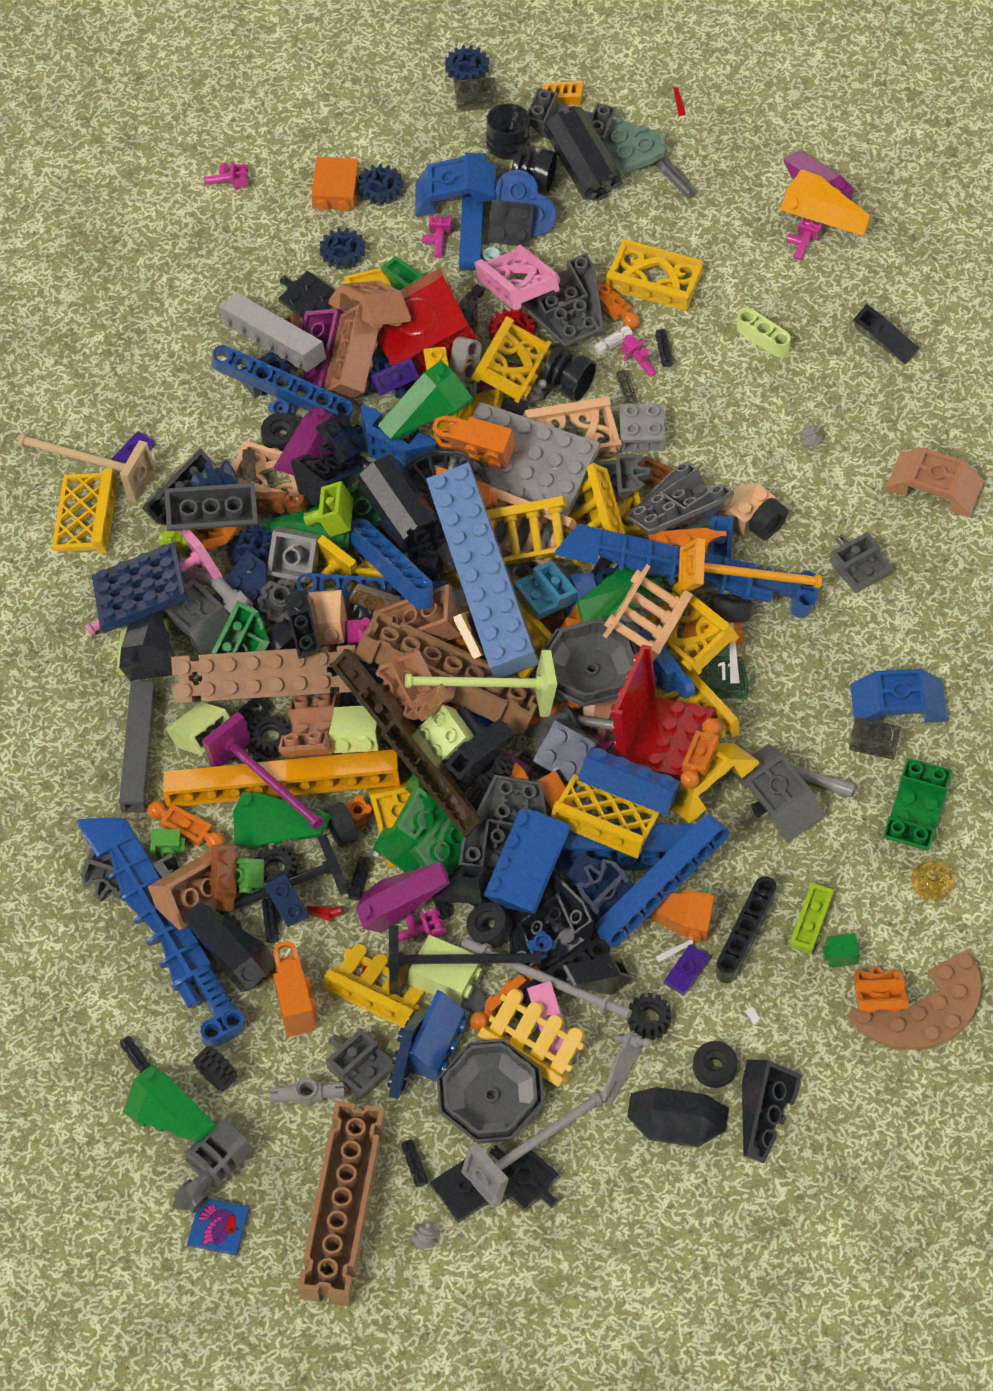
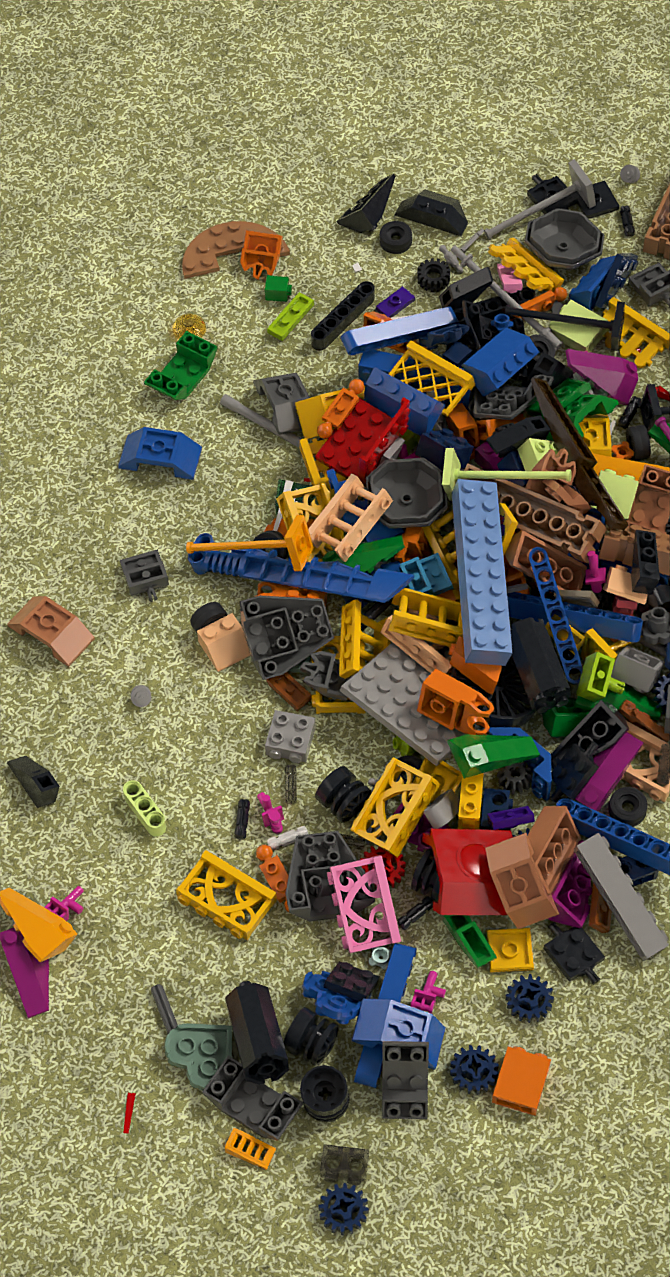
camera: 165 degrees left, 0 degrees up
dark pink arm [204,162,249,190] -> none
light nougat fence [523,396,622,458] -> none
clear smoke brick [849,717,902,760] -> none
none -> dark grey slope [382,1041,429,1119]

